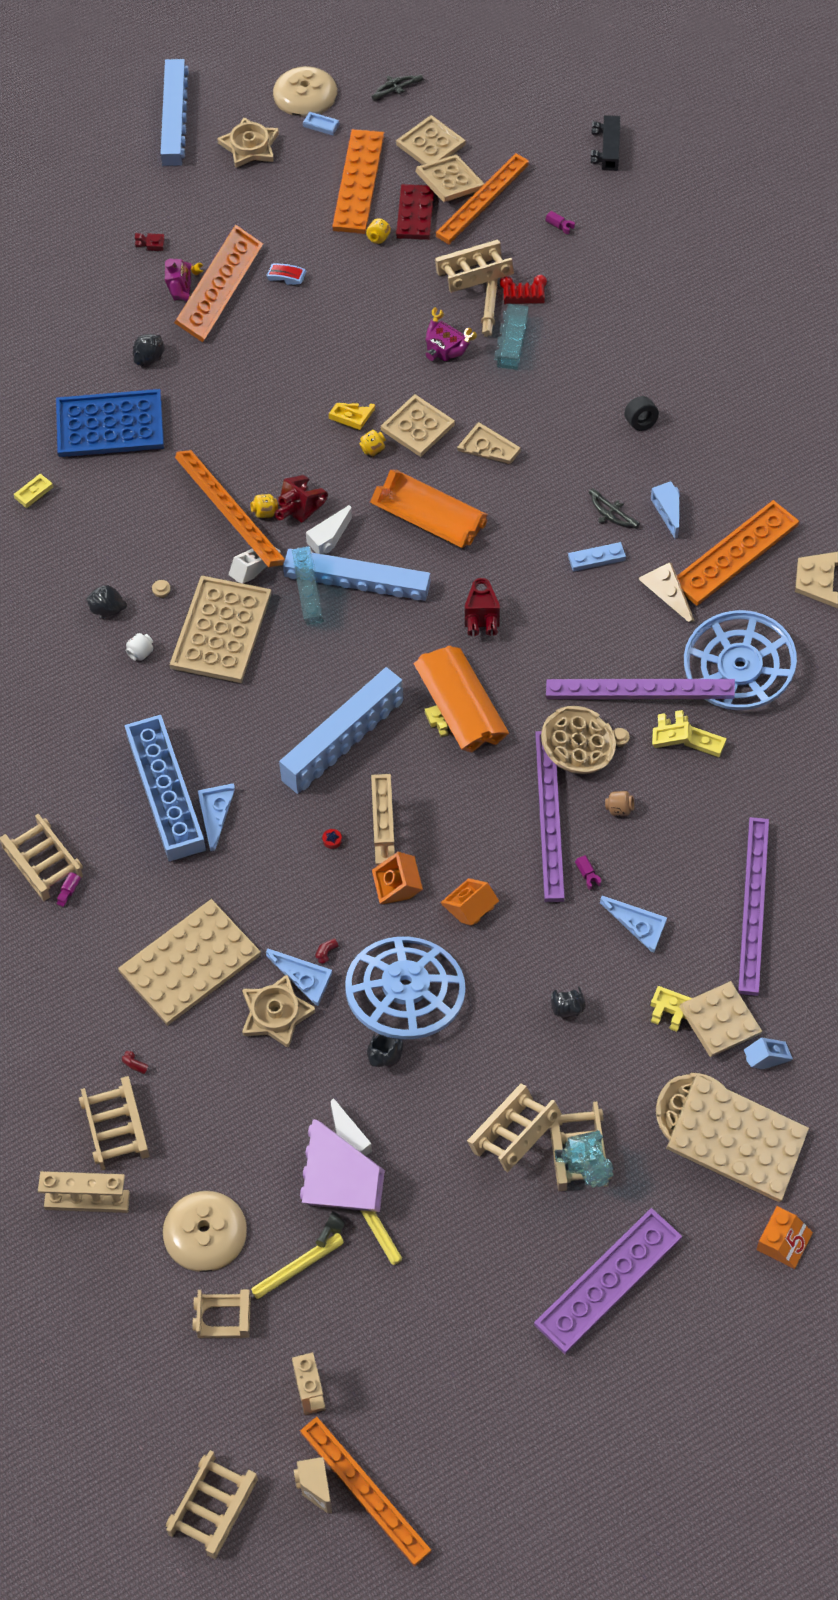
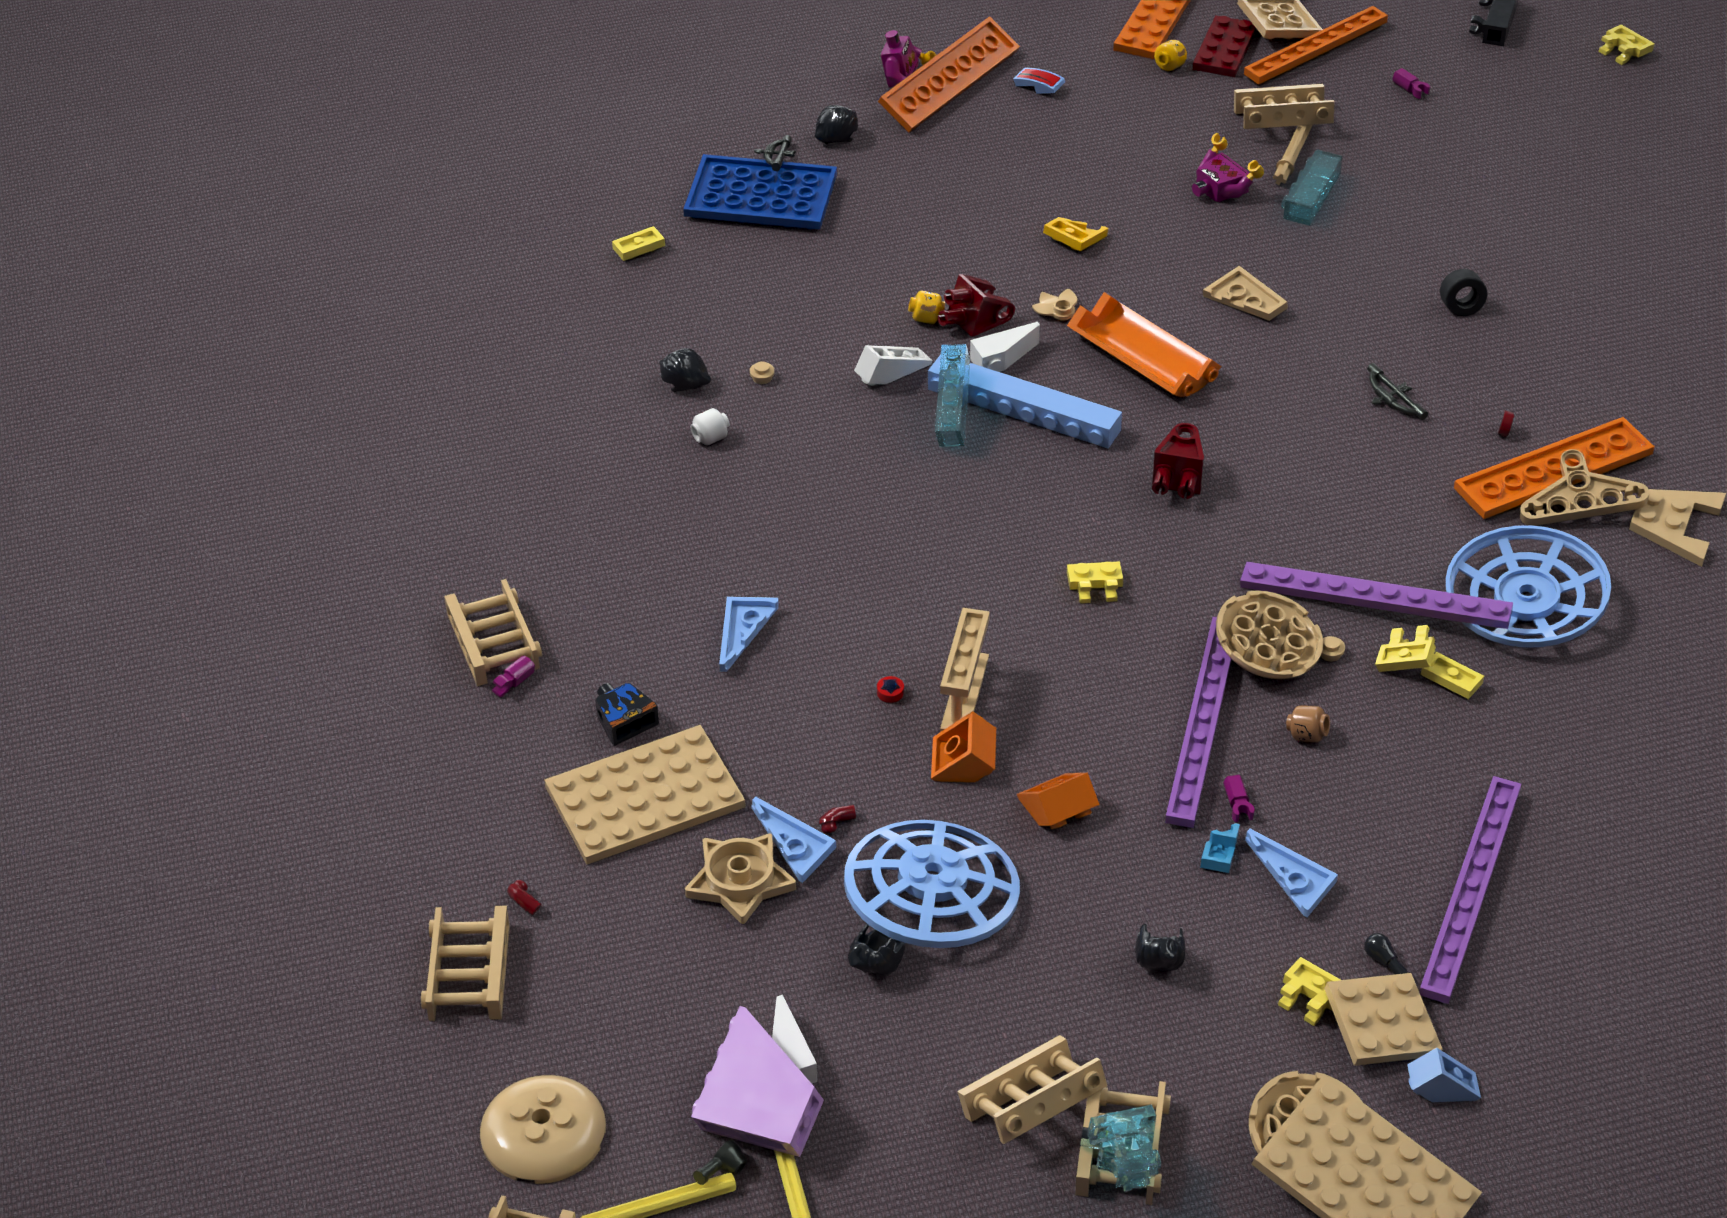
camera: 15 degrees right, 15 degrees down
tan fence [38,1172,130,1213] -> none
light blue brick [125,715,206,862] -> none
dark red plate [135,233,164,251] -> none
tan plate [170,576,272,683] -> none
orange plate [175,450,285,567] -> none
light blue brick [279,667,403,794] -> none
yellow head [359,430,386,456] -> none
tan plate [381,394,455,457] -> none
orange cylinder [413,646,509,753] -> none
red gear [500,275,547,304] -> none
light blue plate [568,542,626,572] -> none
wing [639,562,695,622] -> none
light blue slope [651,481,680,539] -> none
none -> black torso [595,683,659,746]
none -> pearl dark grey piece [754,135,796,171]
none -> tan plate [1032,289,1077,321]
none -> dark azure slope [1200,823,1240,873]
none -> black piece [1364,933,1409,975]
none -> dark red tile [1498,410,1515,437]
none -> tan beam [1520,449,1649,526]
none -> light yellow plate [1599,25,1655,65]

